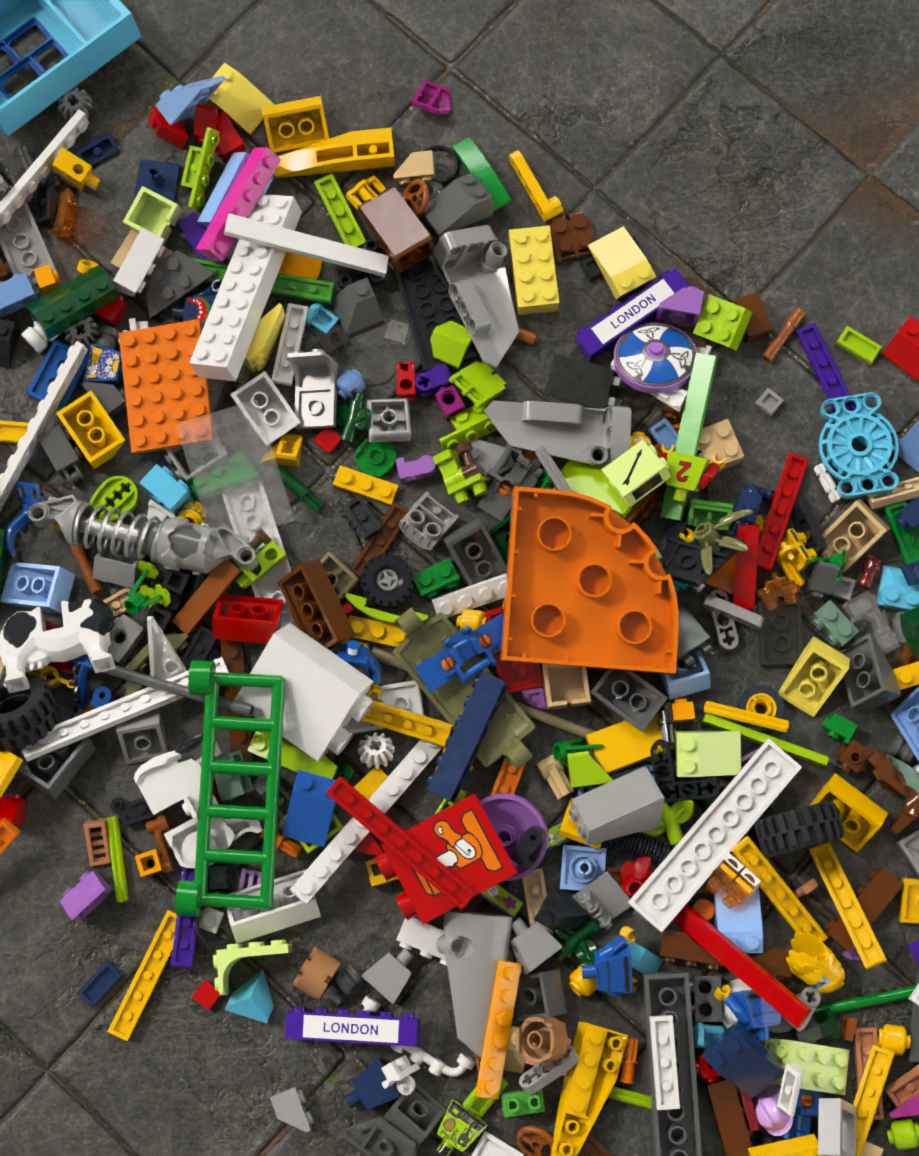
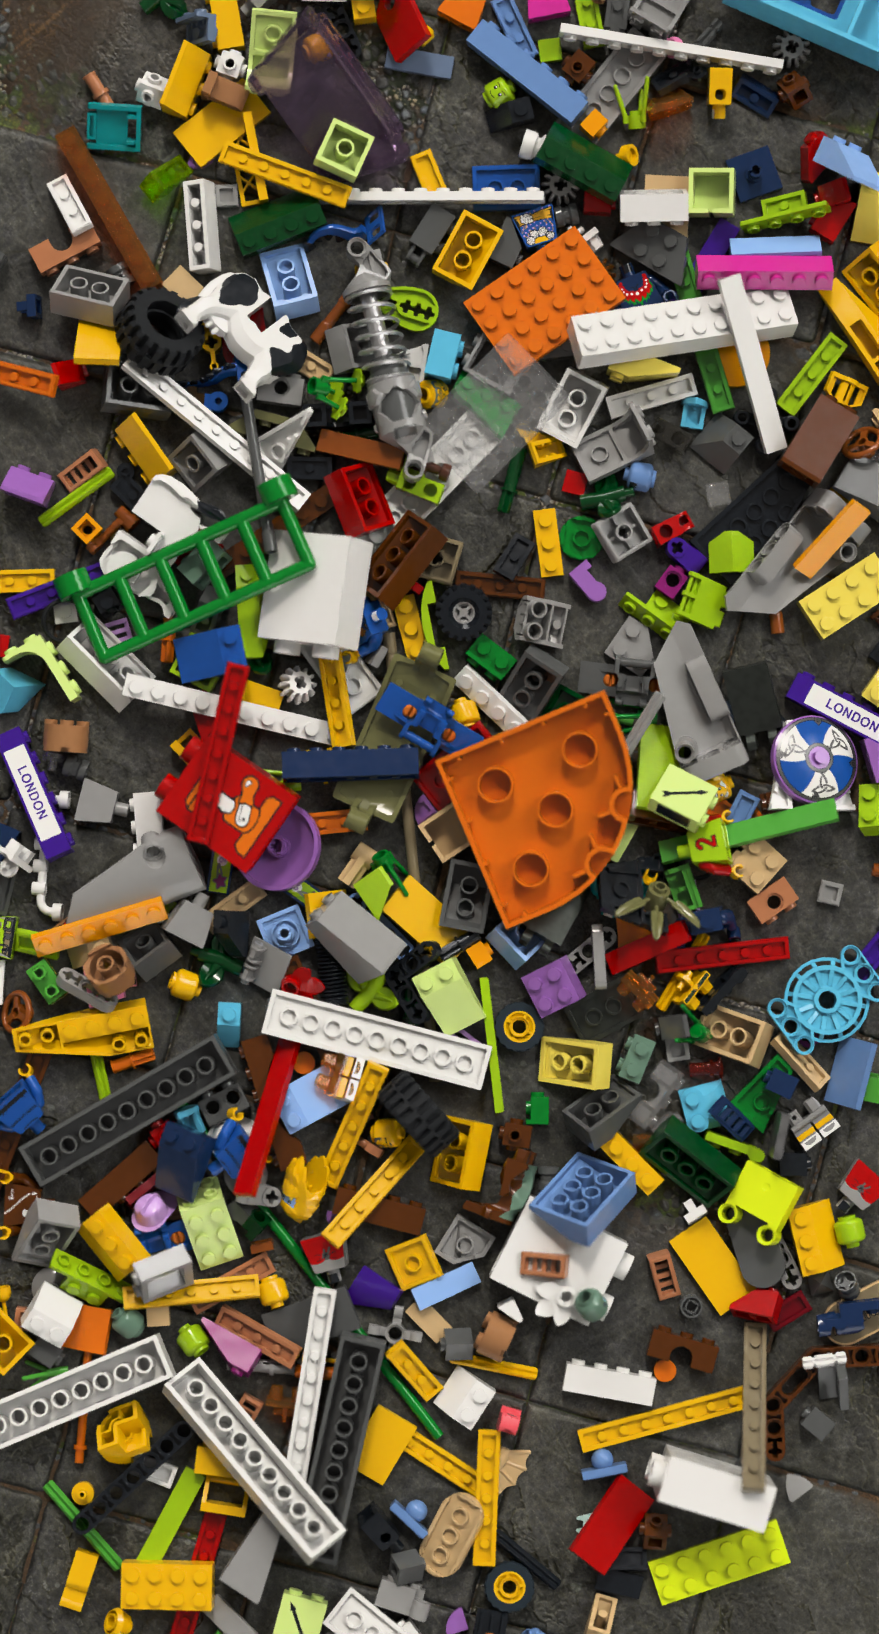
camera: 60 degrees right, 10 degrees up
lime hips [433,442,489,504] -> none
black leg [510,825,545,870] -> none
blue torso [581,926,638,997] -> none
white plate [649,1015,680,1110] -> none
yellow axle [704,701,789,732] -> none
white slope [777,1063,803,1117] -> none
white axle [814,463,842,503] -> none
none -> yellow slope [114,412,177,485]
none -> torso [300,1233,349,1284]
none -> light grey tile [364,645,388,668]
none -> yellow head [370,1118,406,1148]
none -> medium lavender brick [521,955,587,1018]
none -> lime plant [613,76,650,130]
none -> nougat brick [745,876,799,925]
none -> reddish brown brick [776,70,813,111]
none -> light orange tile [793,498,871,579]

